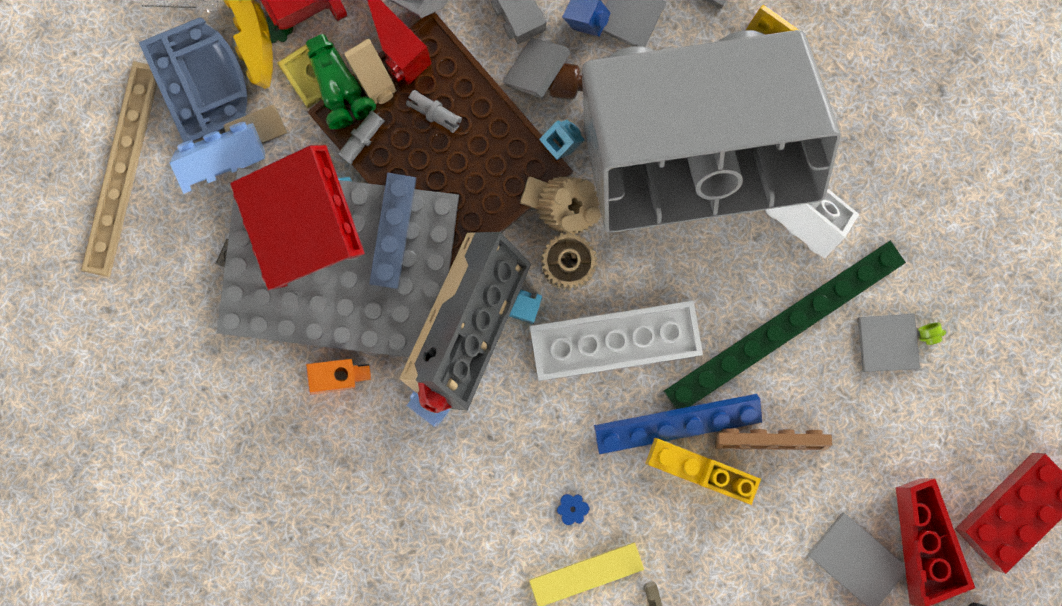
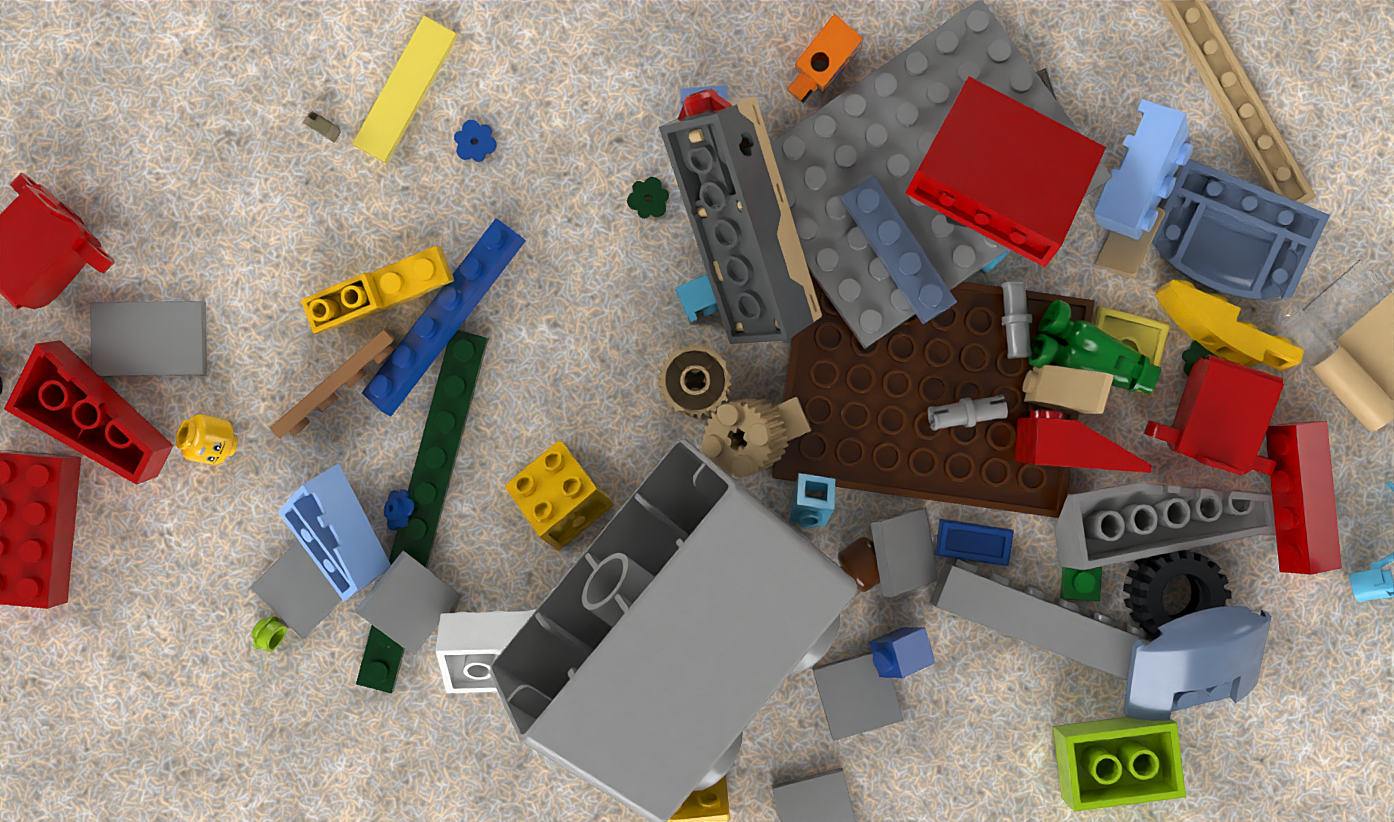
camera: 140 degrees right, 5 degrees up
white plate [530,301,703,381] -> none
none -> yellow head [176,414,238,465]
none -> light blue wedge [277,463,391,601]
none -> light grey tile [355,551,461,655]
none -> blue plant [384,489,414,531]
none -> yellow bracket [505,440,614,551]
none -> dark green plant [627,177,669,219]
none -> blue tile [934,519,1014,566]

